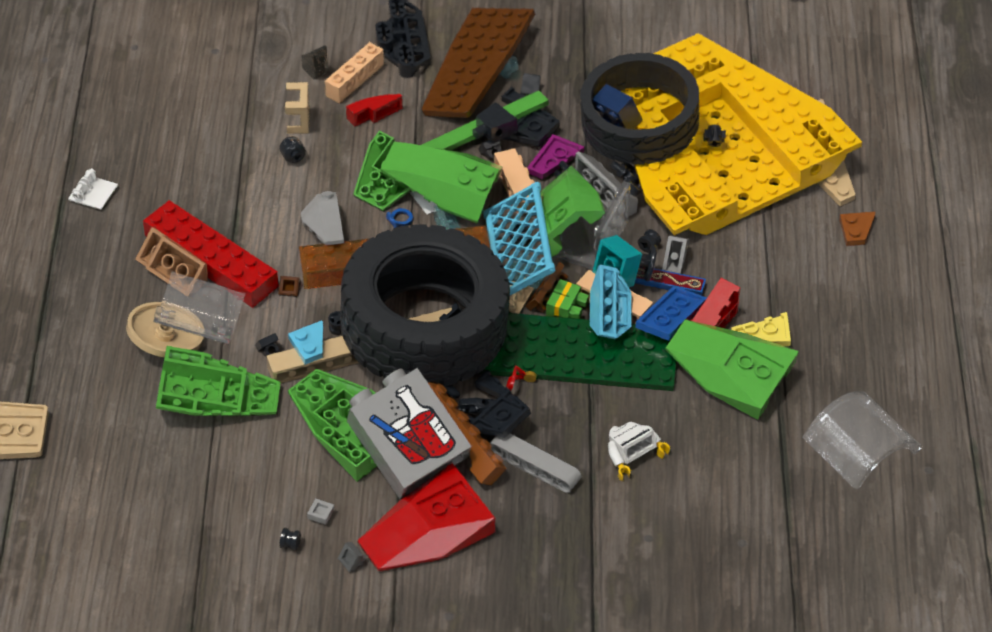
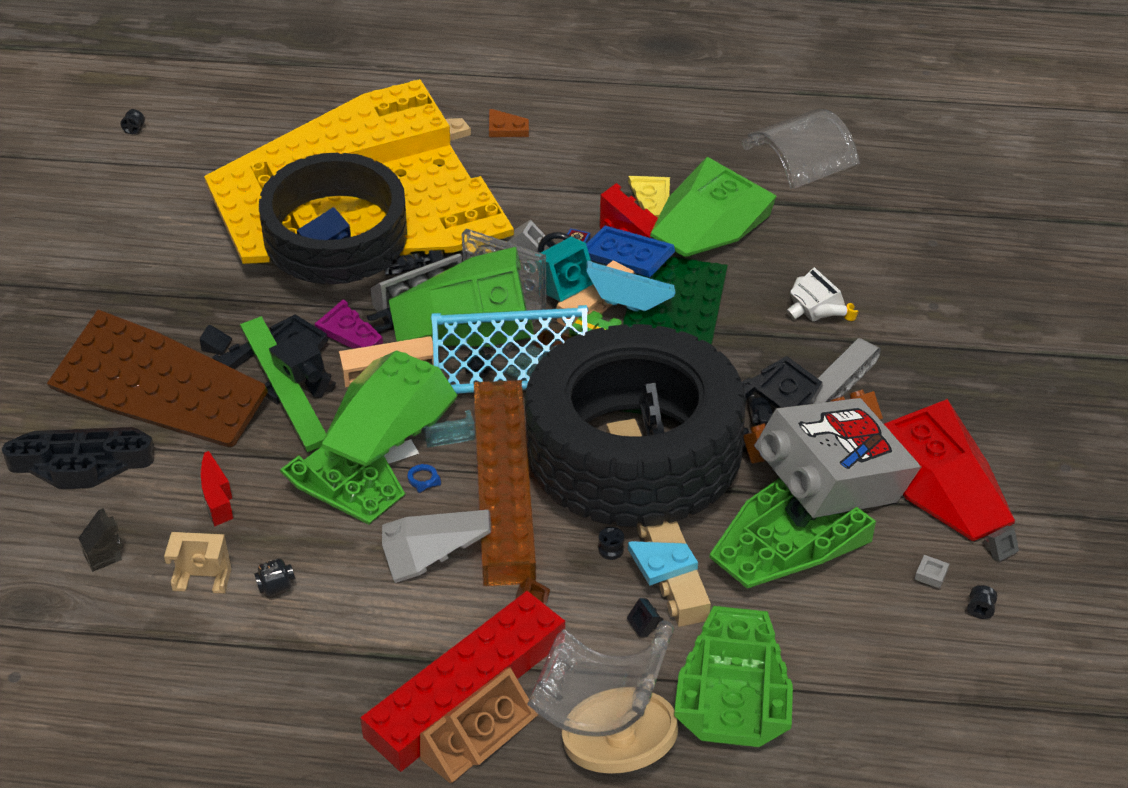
camera: 85 degrees left, 5 degrees down
light nougat brick [325,42,384,104] -> none

